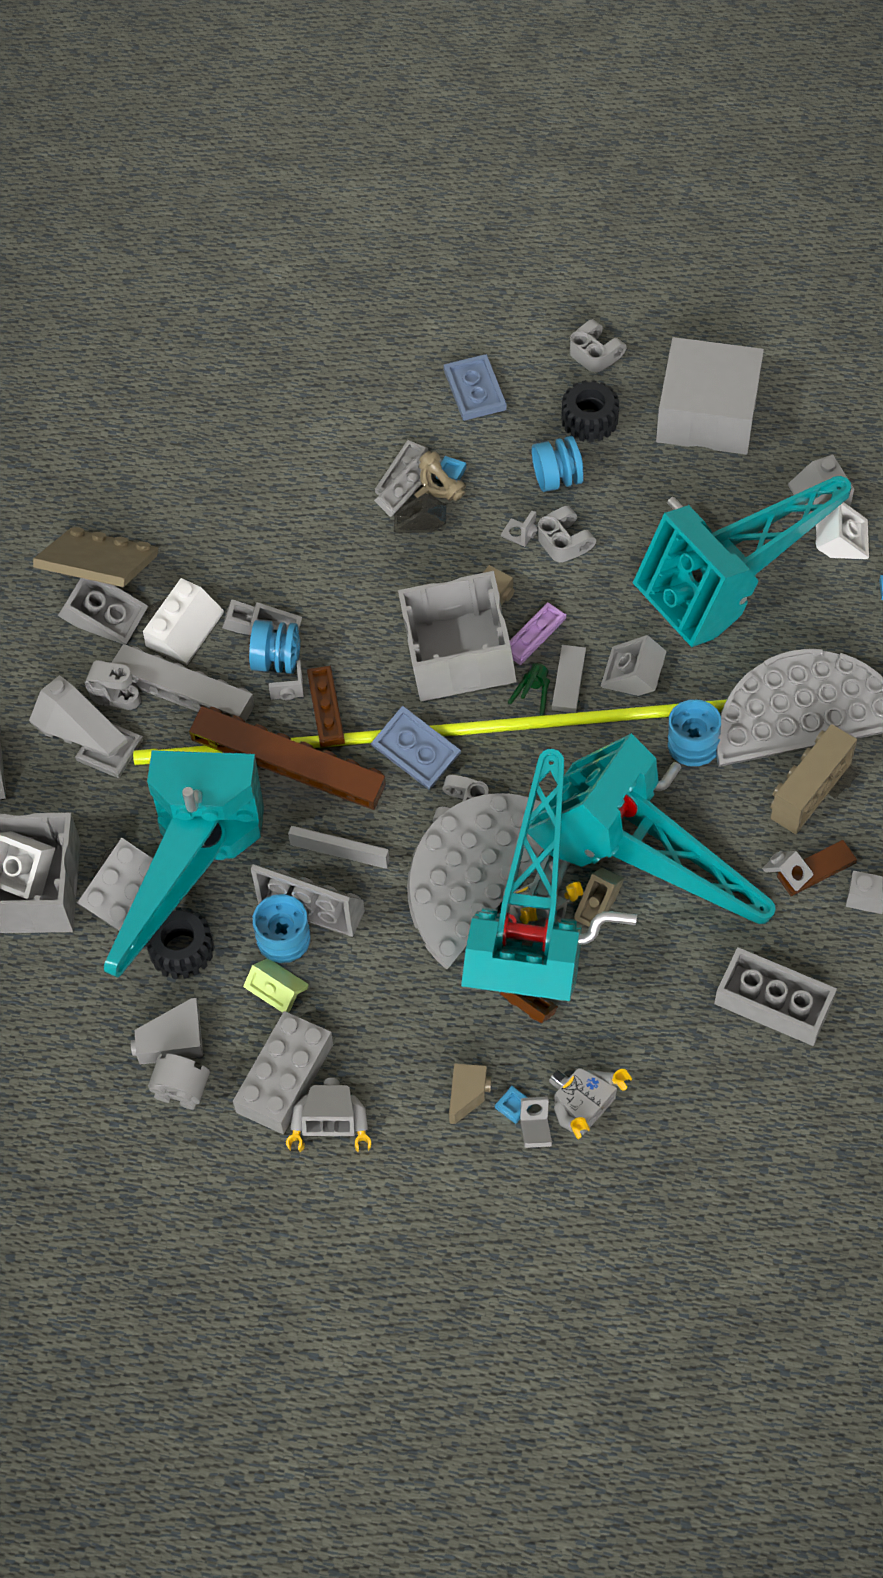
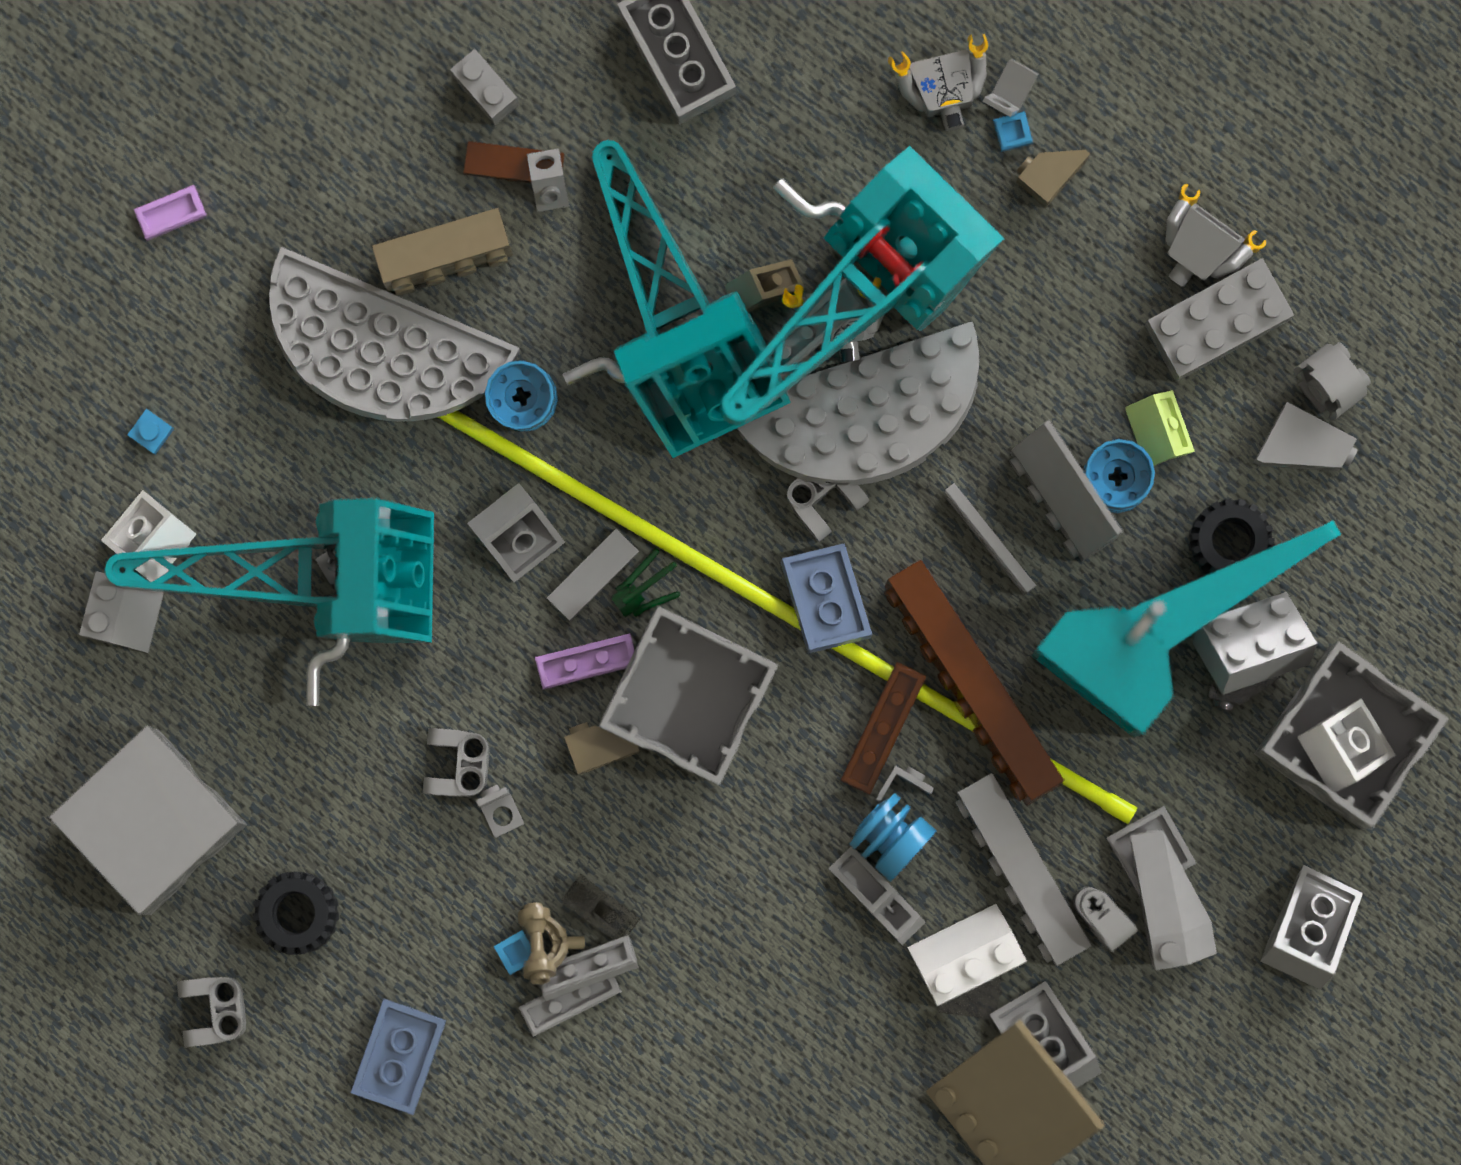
camera: 140 degrees left, 25 degrees up
dark azure wheel [532,436,583,492] -> none

